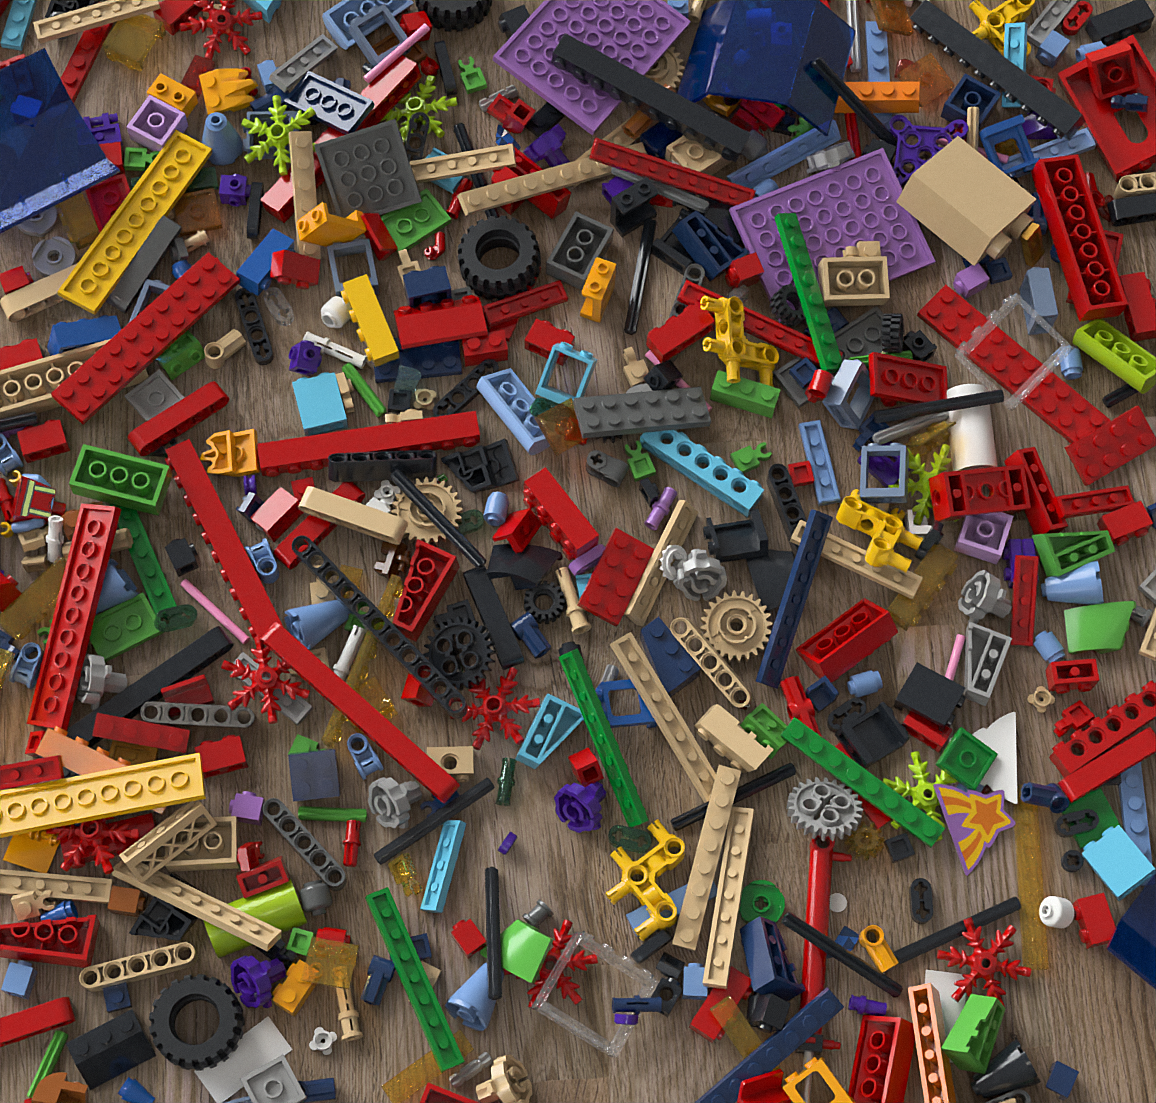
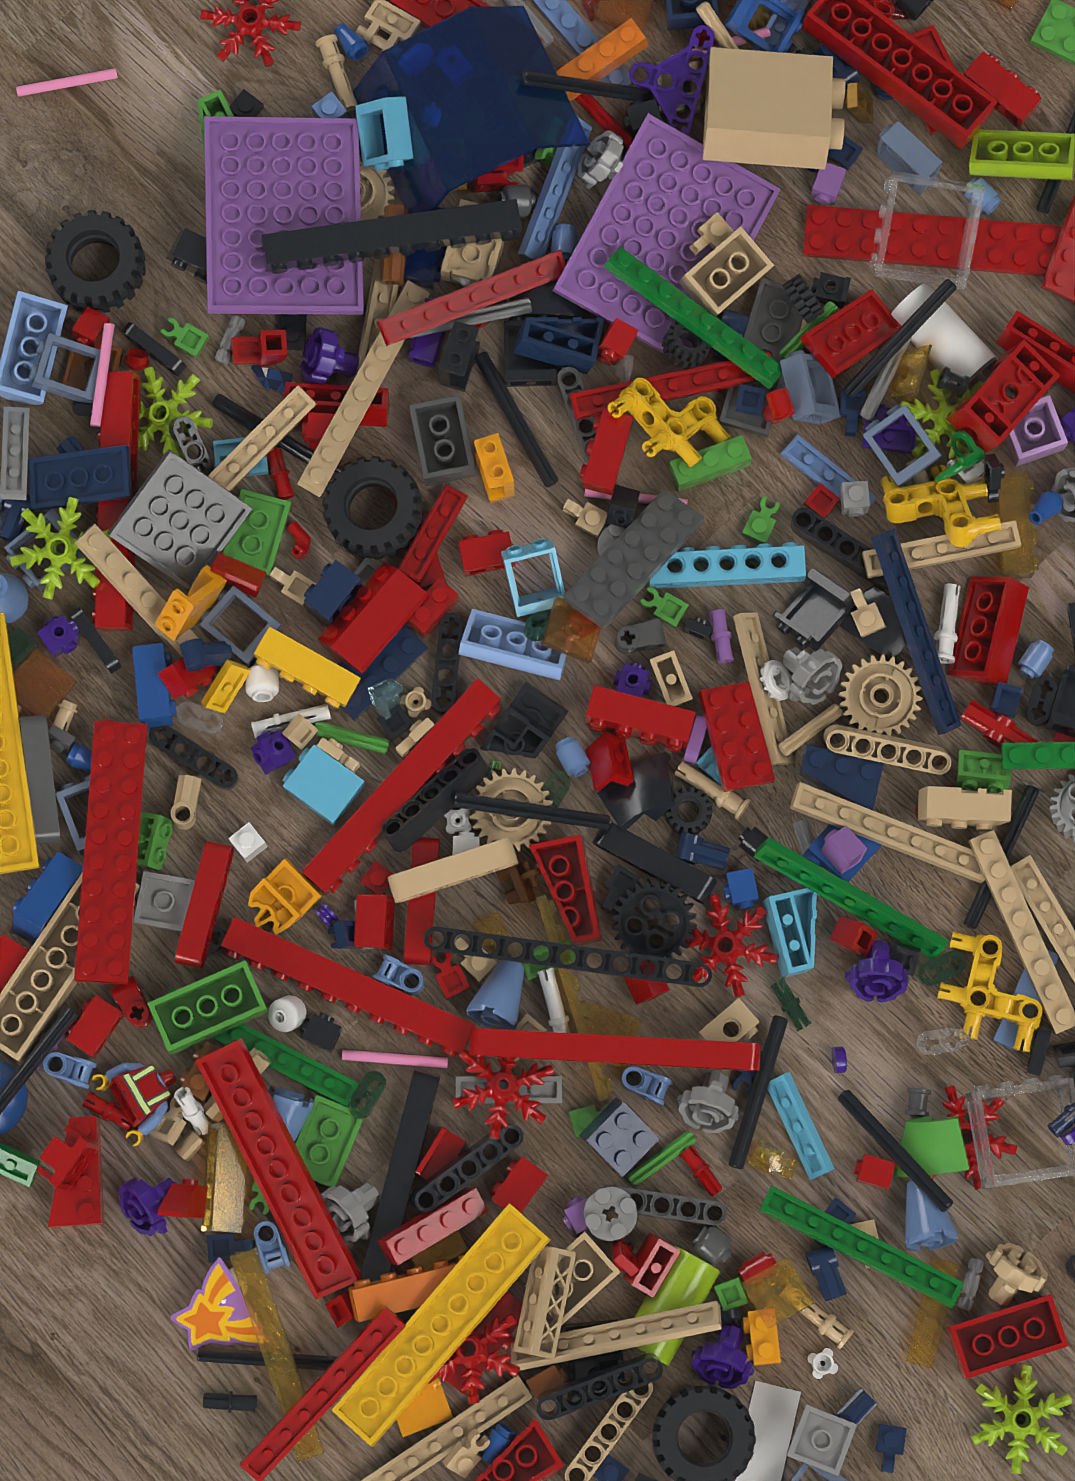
camera: 35 degrees left, 10 degrees up
none -> red piece [109,975,153,1028]
none -> dark blue piece [180,639,233,672]
none -> yellow plate [201,659,251,714]
none -> white brick [228,822,267,863]
none -> white head [268,995,307,1032]
none -> tan plate [282,713,318,750]
none -> medium azure window [355,97,413,171]
none -> red plate [431,953,470,1000]
none -> black beam [536,1353,663,1420]
none -> light grey plate [584,1187,637,1241]
none -> dark purple brick [613,663,652,698]
none -> tan slope [650,650,693,706]
none -> blue brick [723,868,759,910]
none -> tan axle [778,704,843,756]
none -> medium lavender brick [821,826,867,874]
none -> light grey brick [839,481,870,517]
none -> tan plate [850,588,886,638]
none -> black plate [891,942,921,976]
none -> clear beam [917,1027,968,1055]
none -> green piece [934,430,986,482]
none -> white pin [934,583,961,664]
none -> black bush [936,367,970,398]
none -> blue cone [1029,491,1063,525]

